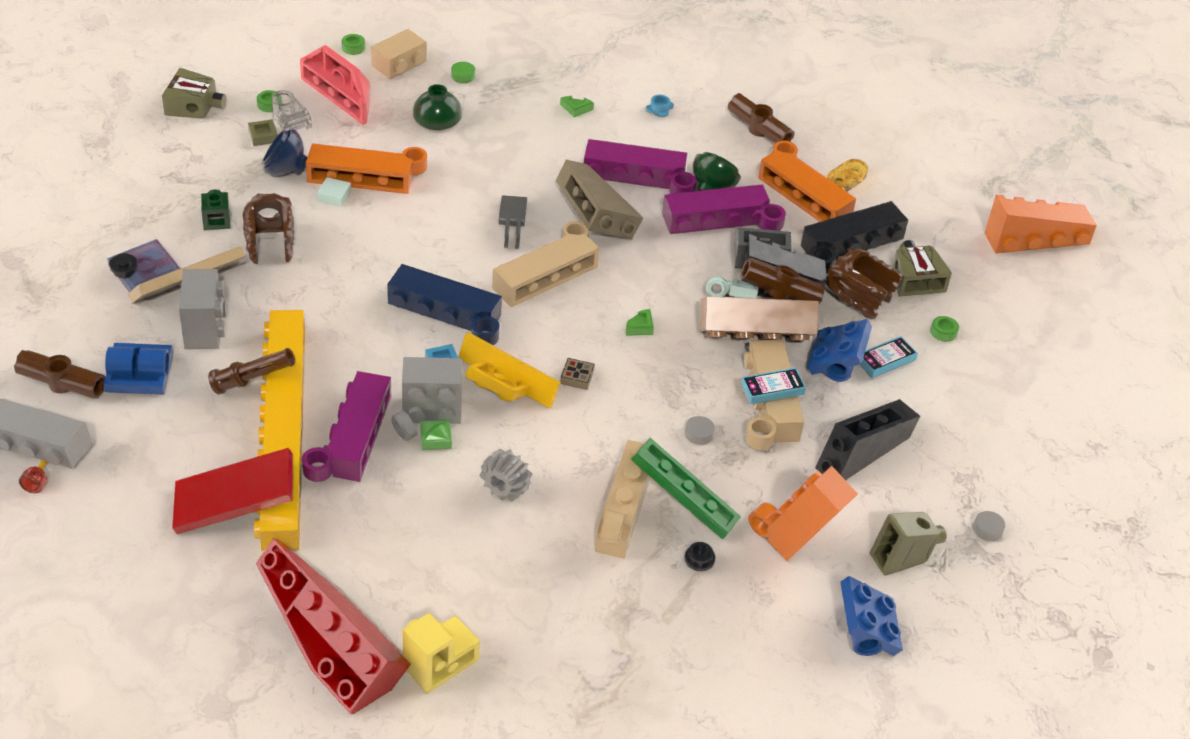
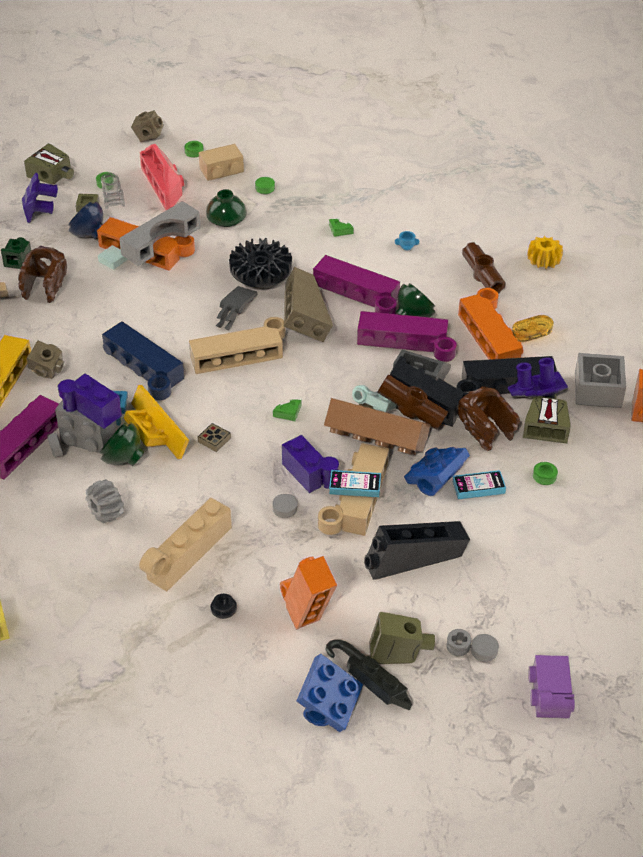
camera: 25 degrees right, 0 degrees up
bright green tile [420,420,452,450] -> none
green tile [631,437,741,540] -> none
none -> dark purple connector [22,173,58,223]
none -> dark tan brick [27,340,64,379]
none -> dark purple hinge [57,373,122,429]
none -> dark green piece [100,422,145,466]
none -> light grey arch [119,201,200,266]
none -> dark tan brick [131,110,164,142]
none -> black wheel [229,238,292,288]
none -> dark purple hinge [282,434,339,493]
none -> pearl dark grey plate [325,640,412,710]
none -> light grey bush [447,629,472,656]
none -> dark purple connector [508,358,568,396]
none -> yellow gear [527,236,563,269]
none -> medium lavender hinge [528,655,575,718]
none -> light grey brick [575,353,626,408]

